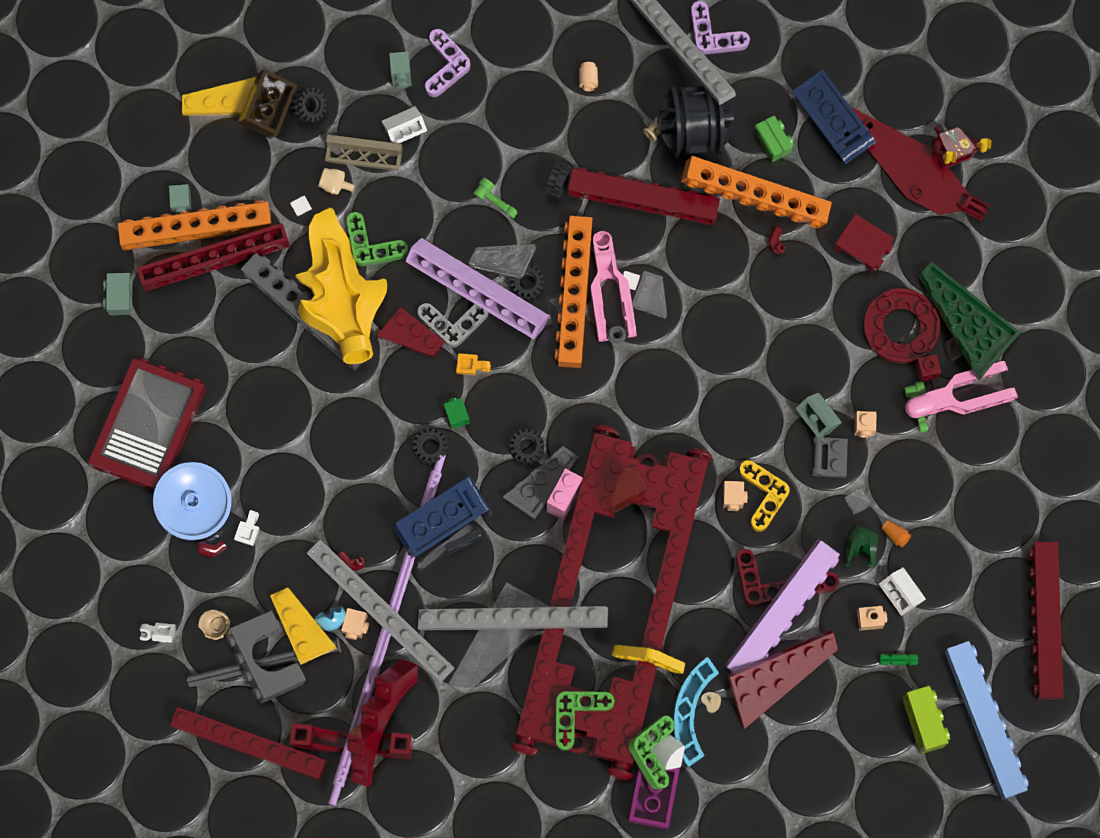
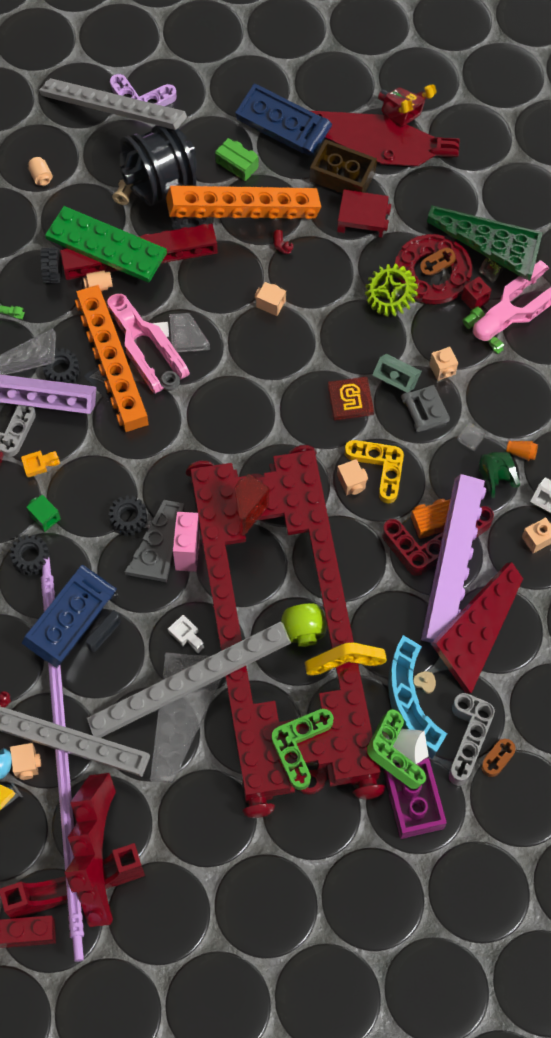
camera: 25 degrees left, 10 degrees down
none -> green plate [45,206,167,283]
none -> light nougat brick [83,270,113,291]
none -> white plate [168,615,204,653]
none -> light nougat brick [255,282,286,316]
none -> lime wheel [281,604,327,647]
none -> dark brown brick [309,140,377,194]
none -> clear red tile [328,377,374,420]
none -> lime gear [365,264,418,317]
none -> orange brick [411,498,451,539]
none -> dark orange beam [421,248,456,276]
none -> light grey beam [449,693,495,786]
none -> dark orange beam [481,738,516,777]

